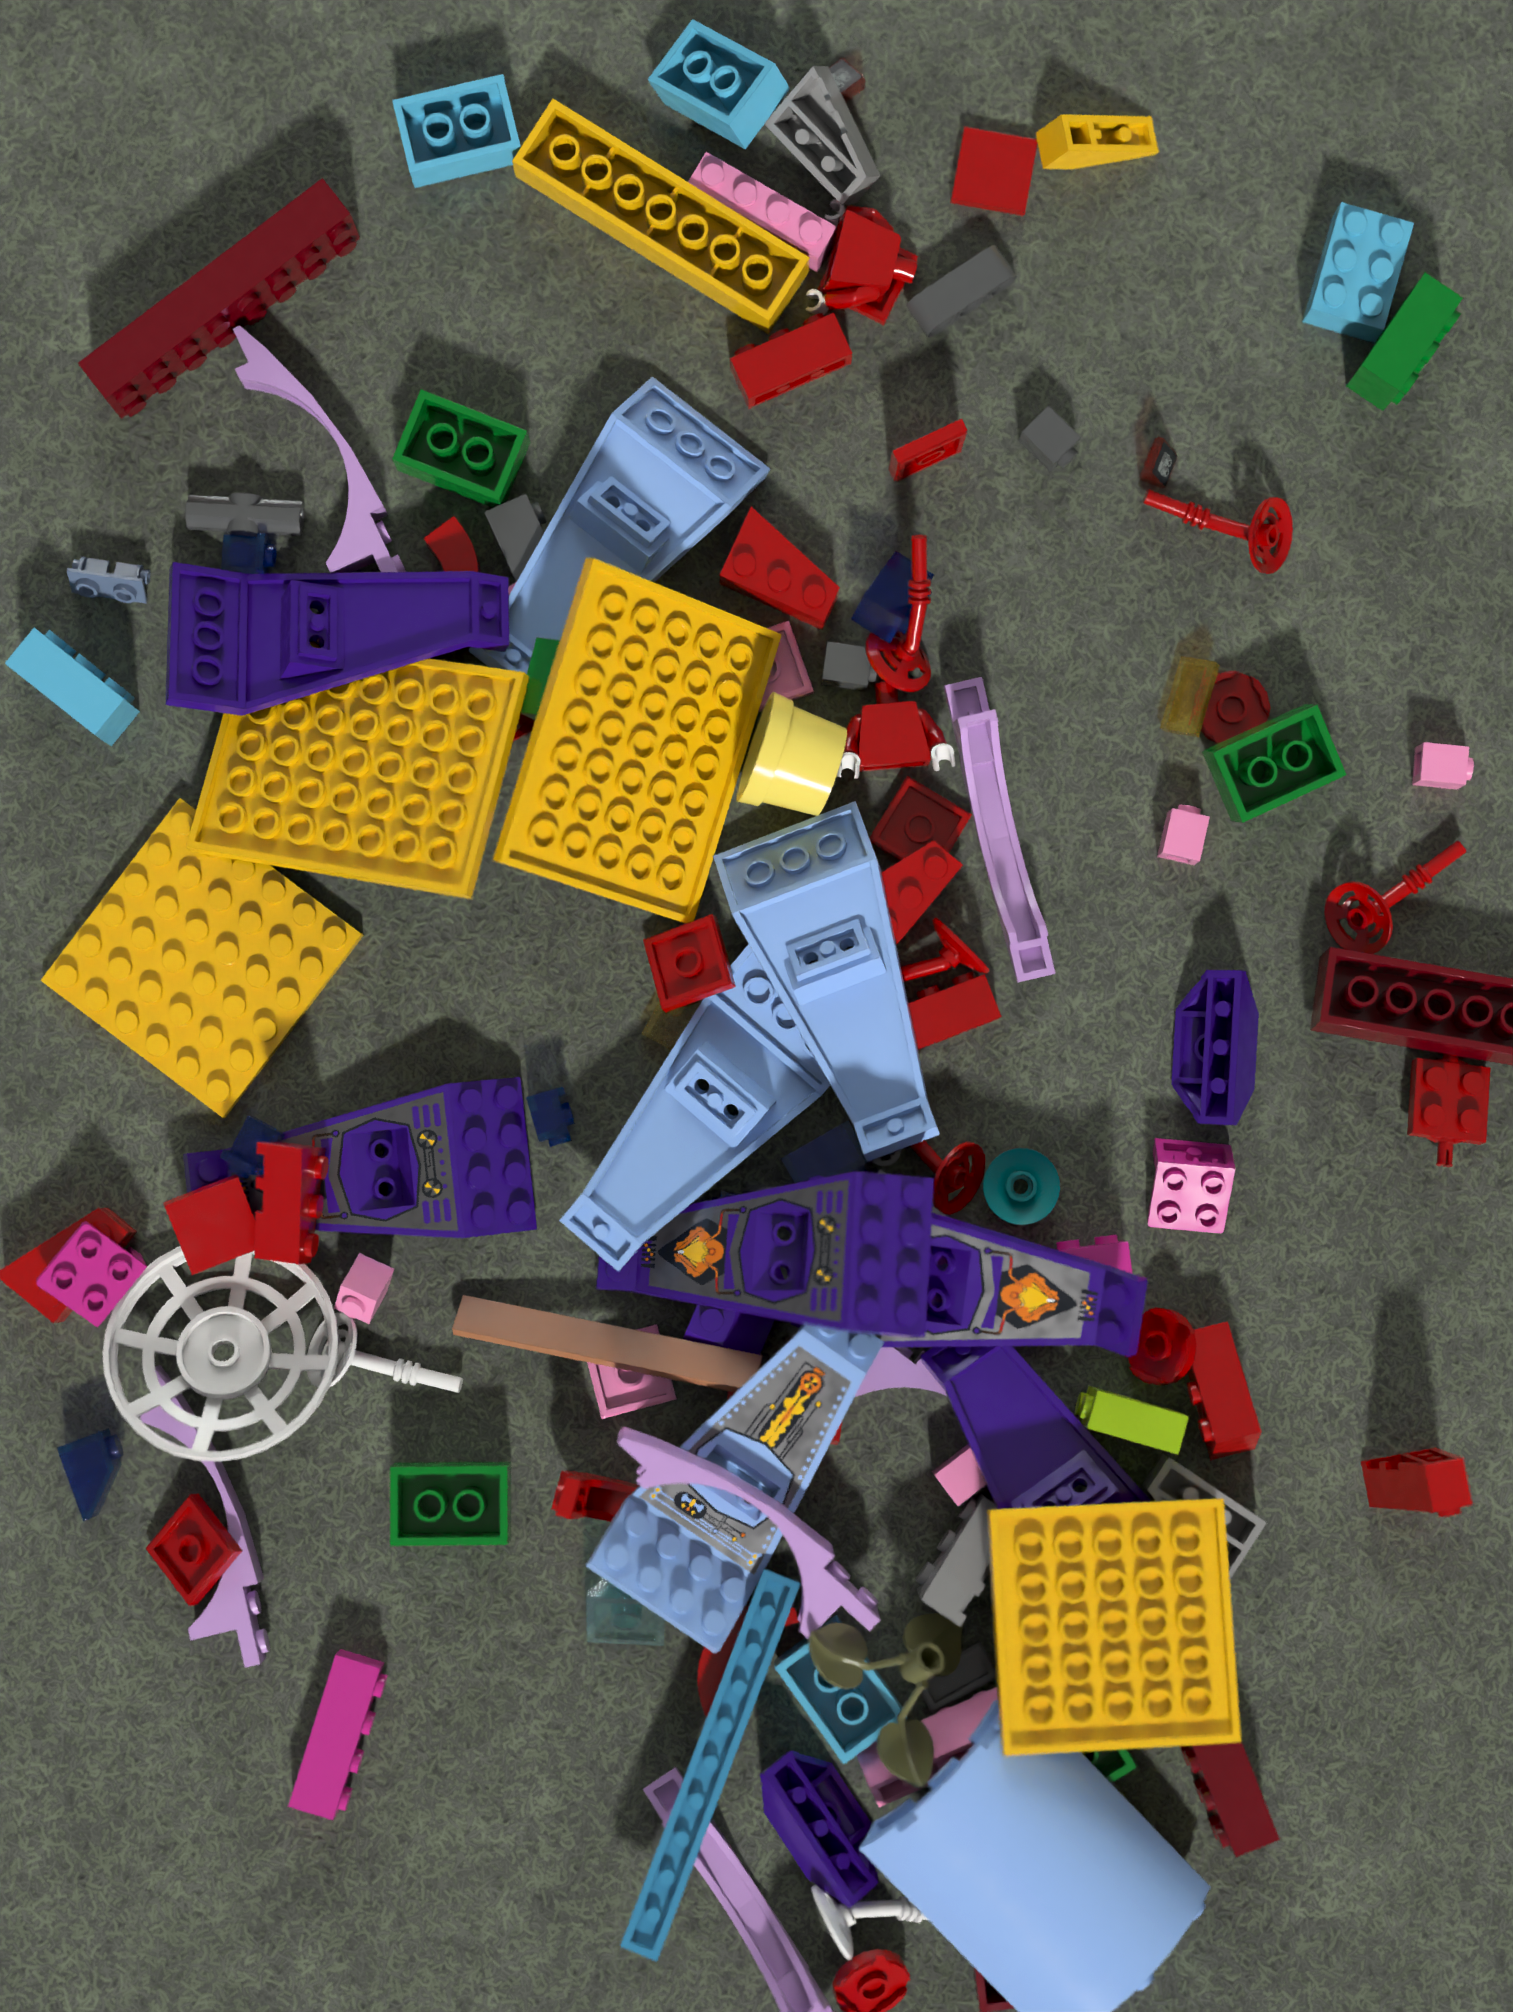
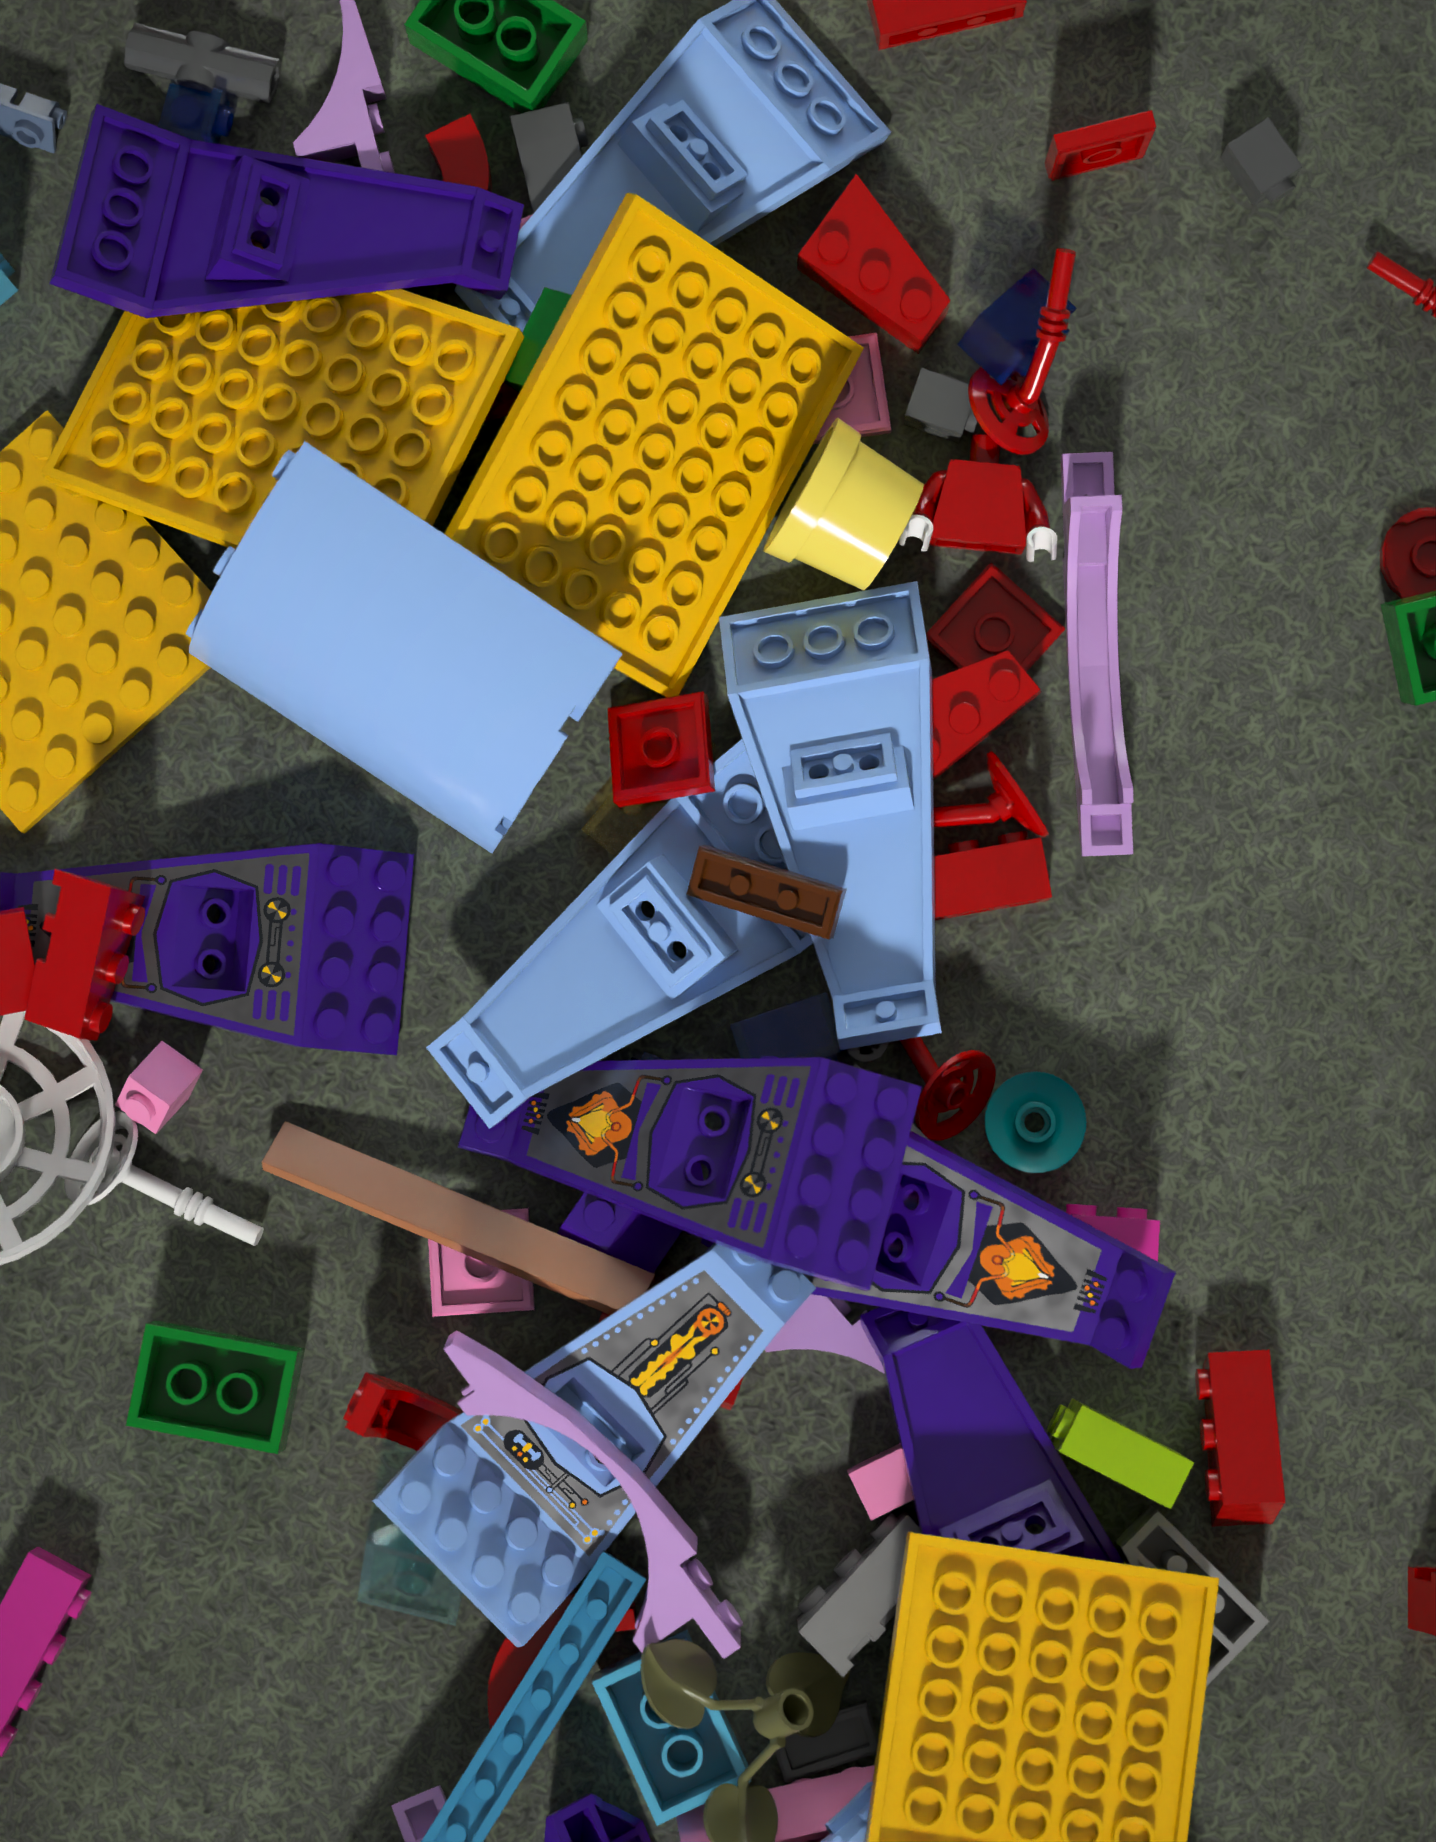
camera: 20 degrees right, 0 degrees up
clear blue bracket [220,1116,285,1178] -> none
clear blue brick [526,1087,575,1147] -> none
red tile [1125,1307,1197,1386] -> none
slope [1139,436,1177,488] -> none
bracket [1147,1138,1235,1233] -> none
bright pink brick [1157,804,1210,865] -> none
clear yellow tile [1160,656,1220,738] -> none
dark purple wedge [1171,970,1259,1126] -> none
none -> light blue panel [185,441,623,853]
none -> reddish brown tile [686,845,847,940]

